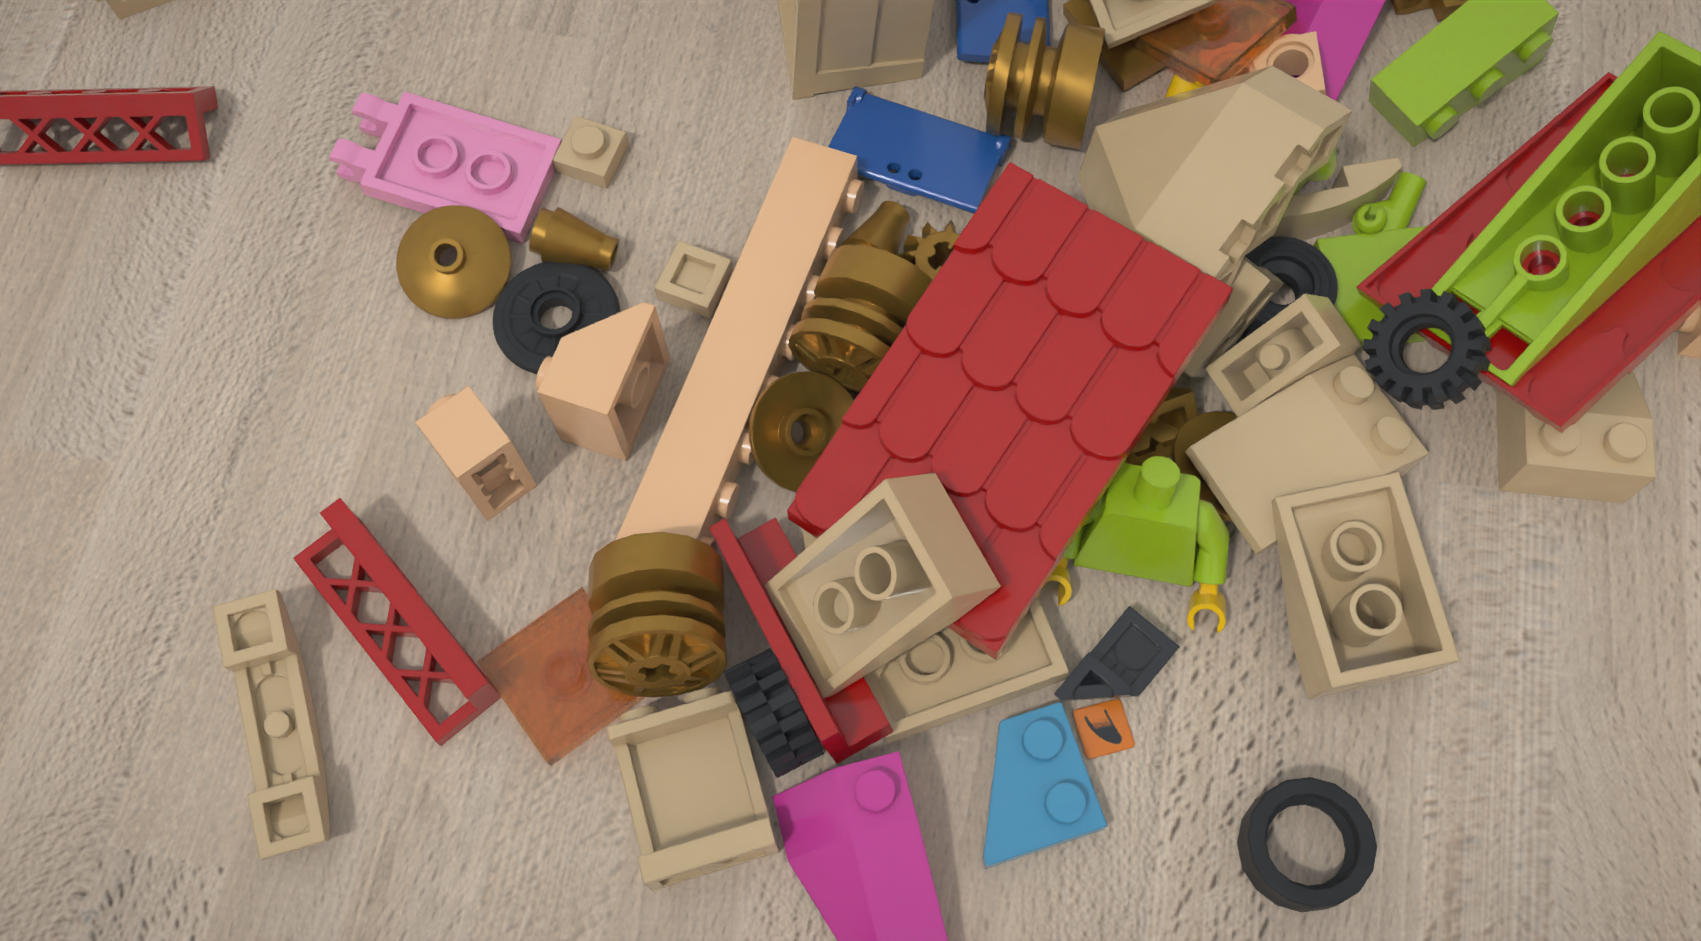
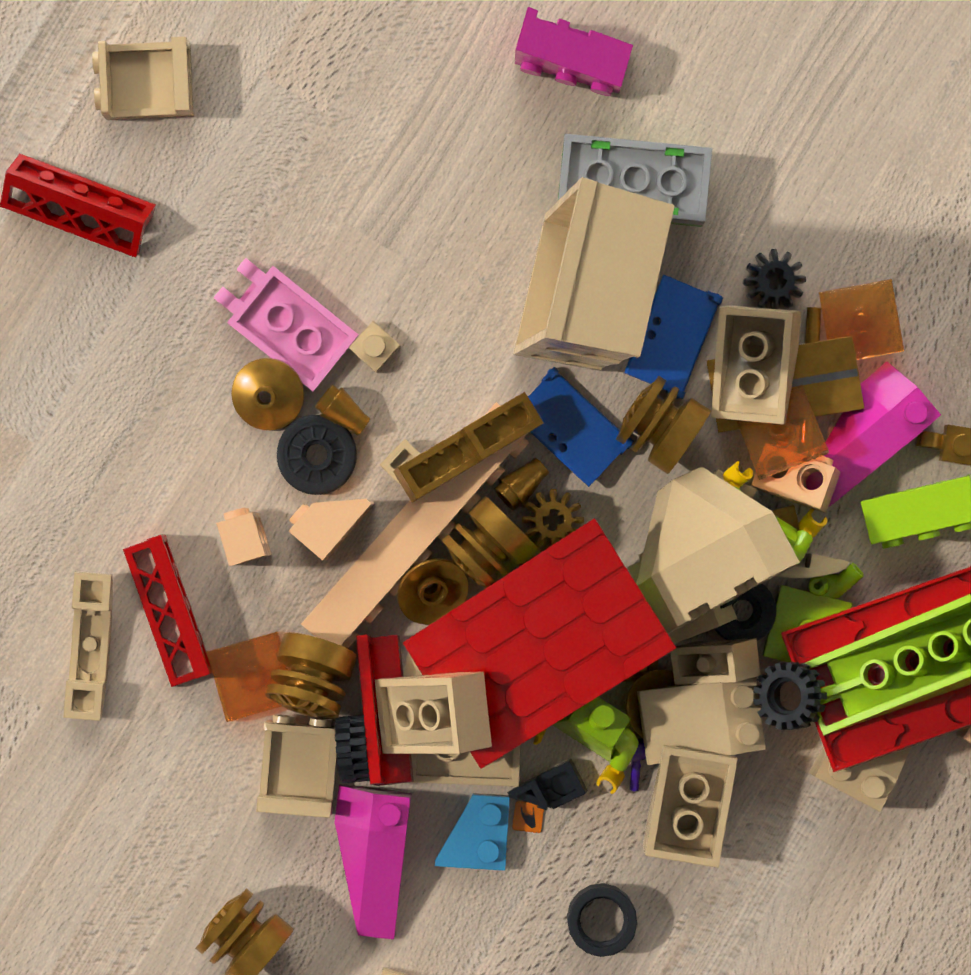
camera: 20 degrees right, 20 degrees up
none -> pearl gold slope [393,392,544,503]
none -> dark purple hand [630,738,646,791]

